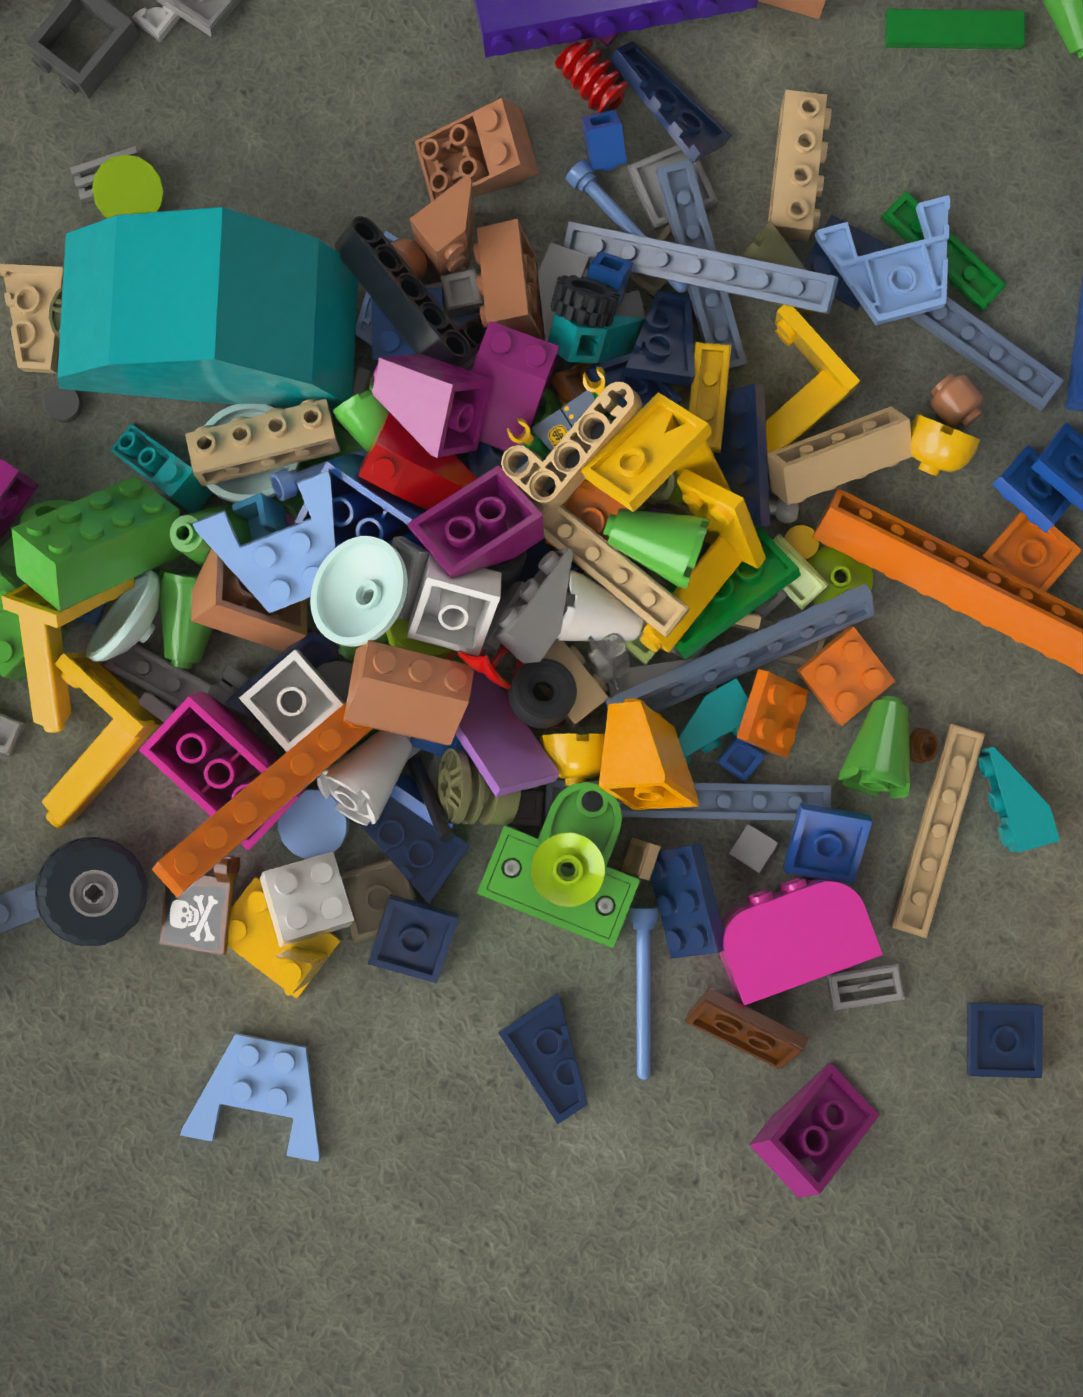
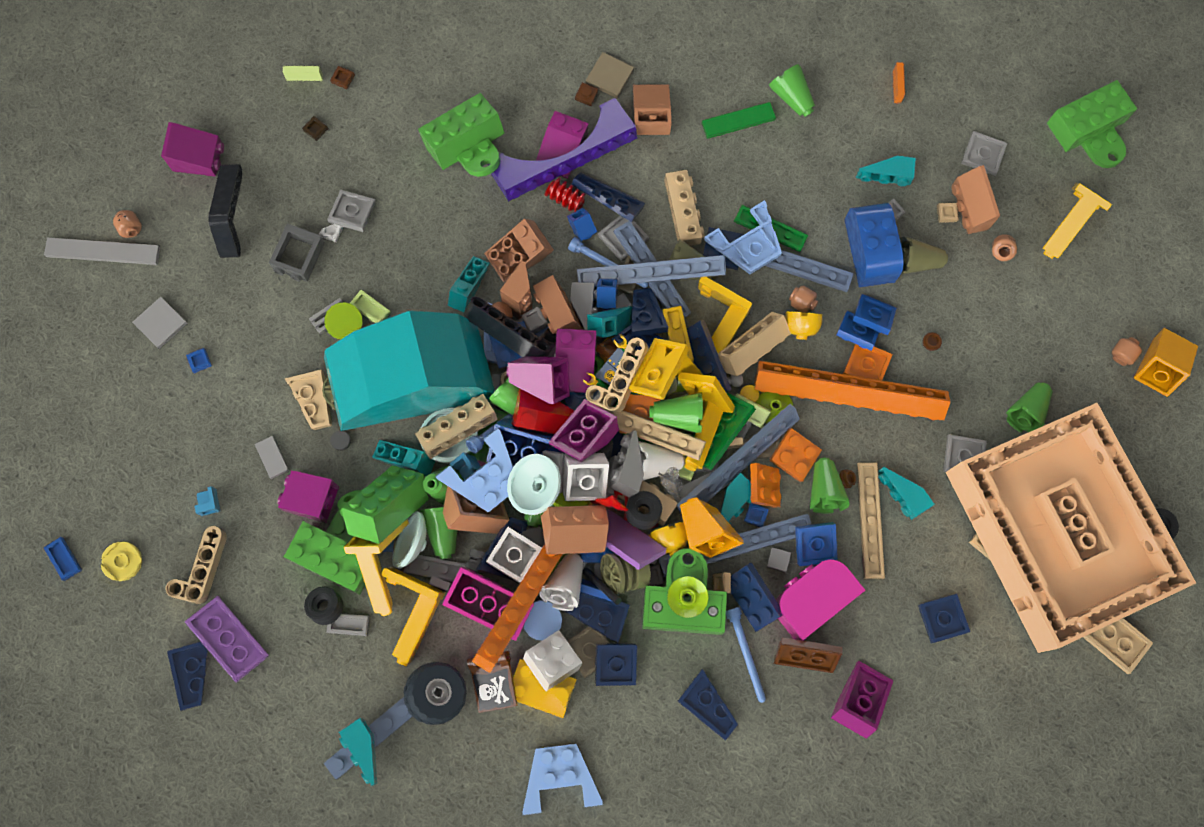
camera: 20 degrees left, 10 degrees down
black tyre [550,275,620,328] -> none
light grey tile [827,963,905,1011] -> none
none -> yellowish green tile [349,290,391,323]
none -> teal slope [448,256,490,312]

